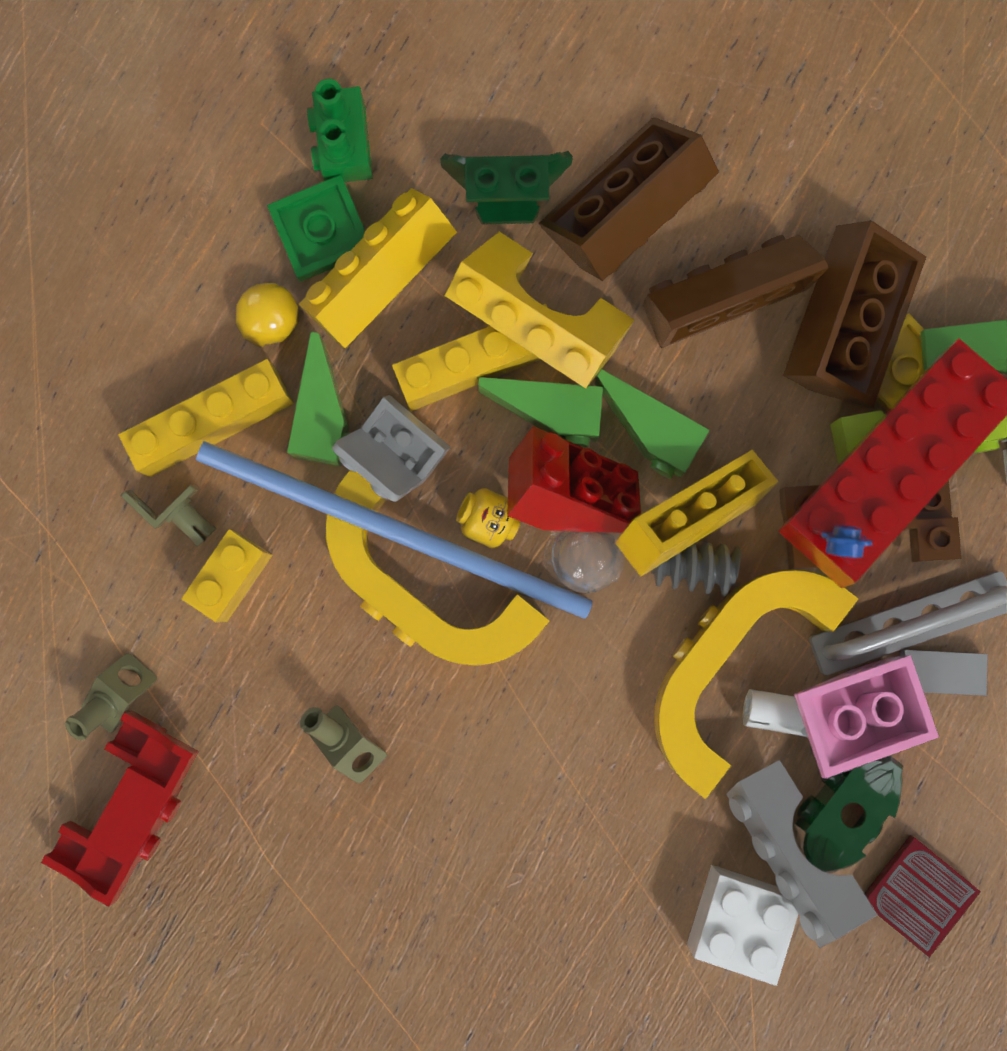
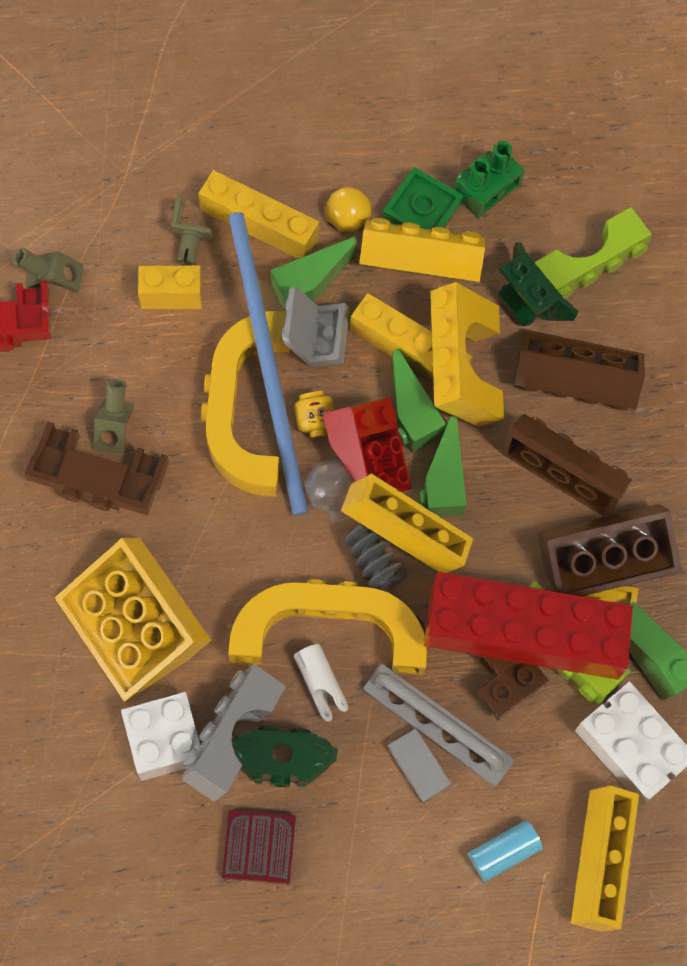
camera: 50 degrees right, 15 degrees down
bright pink slope [794,655,939,778] -> none
blue plate [821,525,872,558] -> none
none -> reddish brown bracket [25,421,169,515]
none -> yellow slope [55,538,212,702]
none -> lime arch [535,207,652,299]

